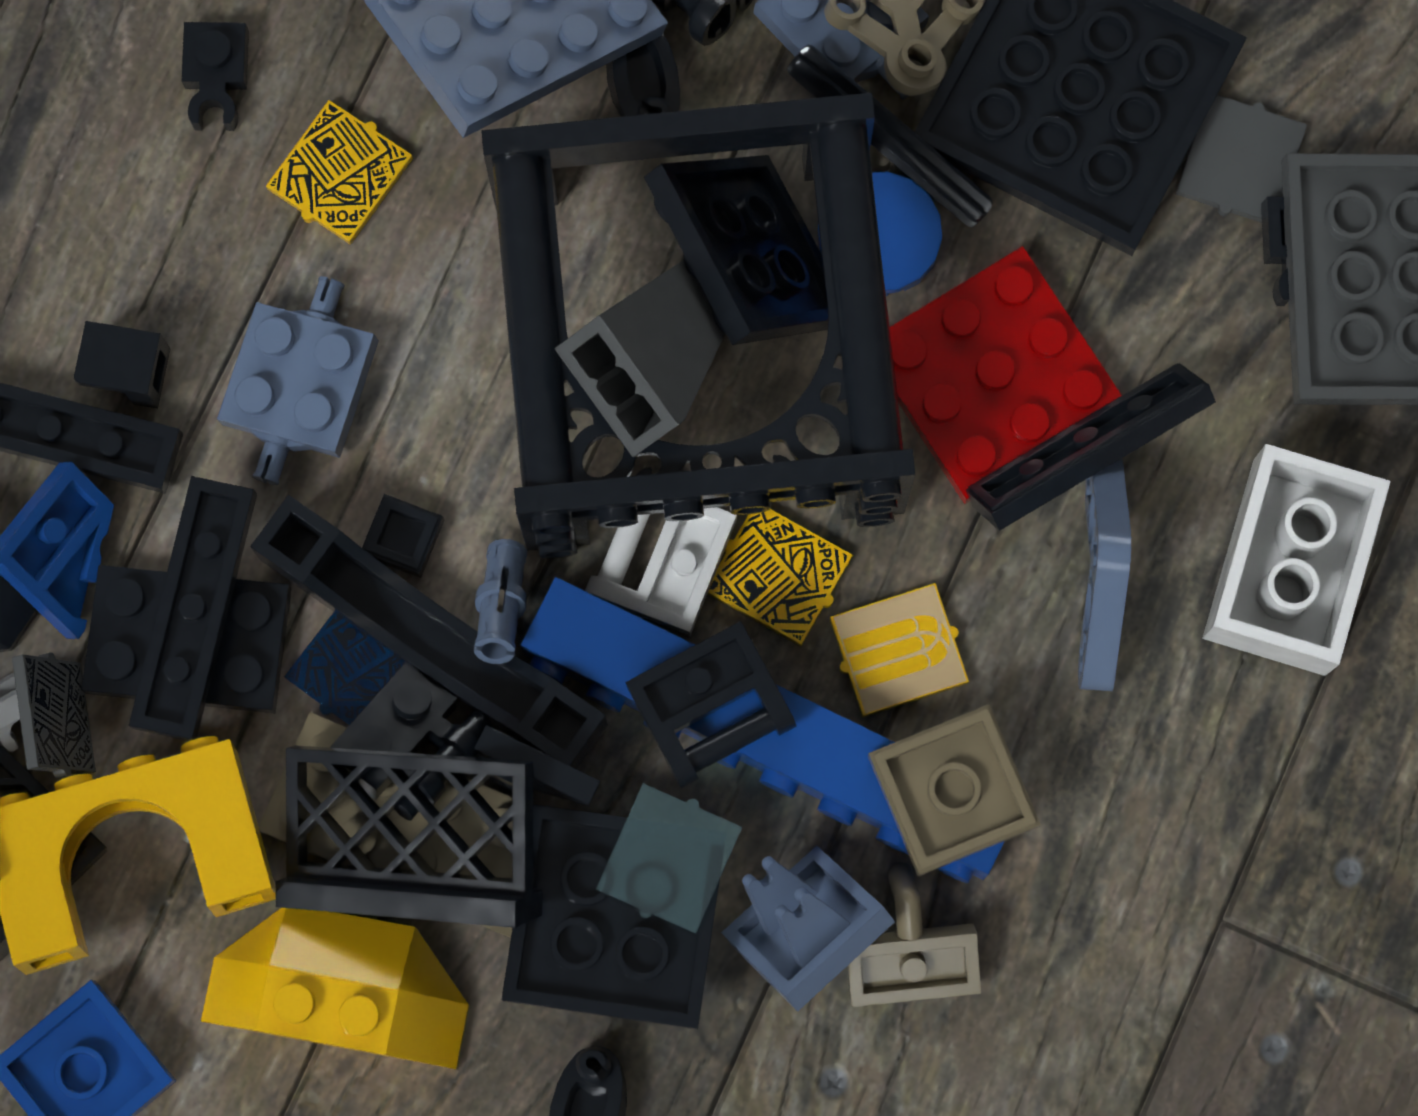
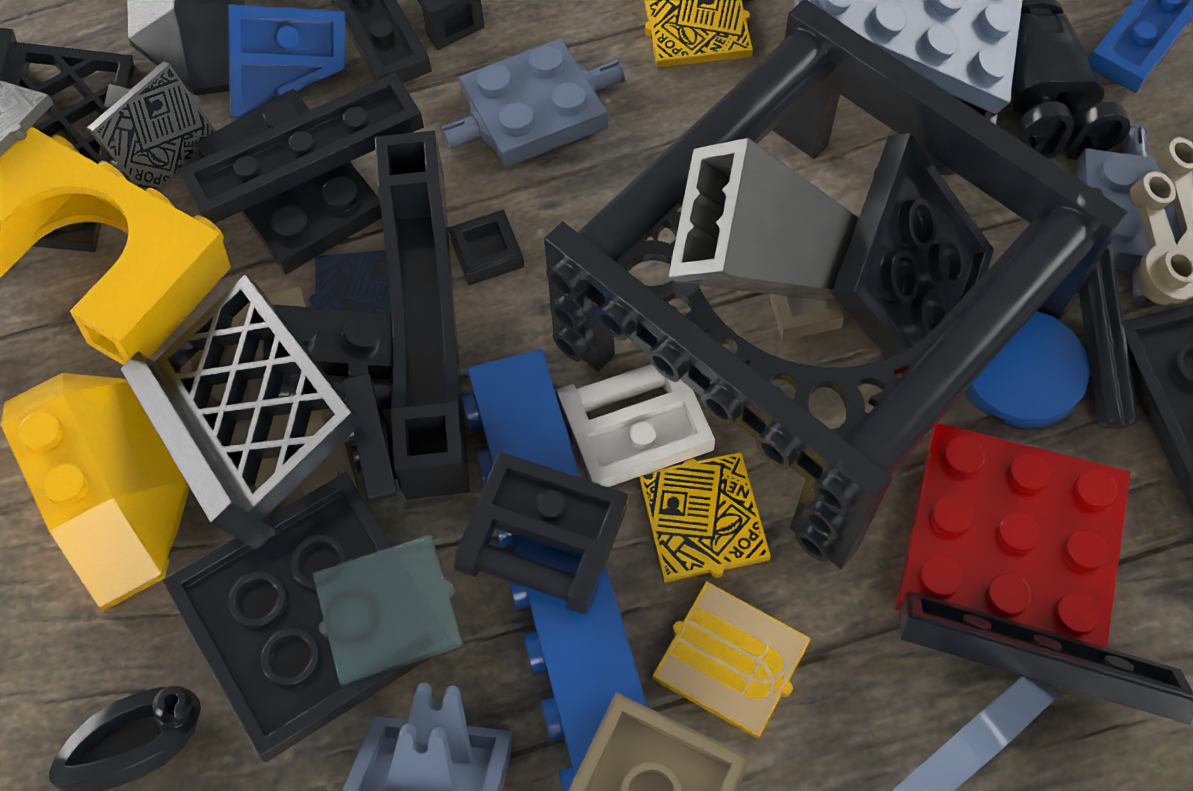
camera: 50 degrees right, 15 degrees down
sand blue pin [474,539,527,664] -> none

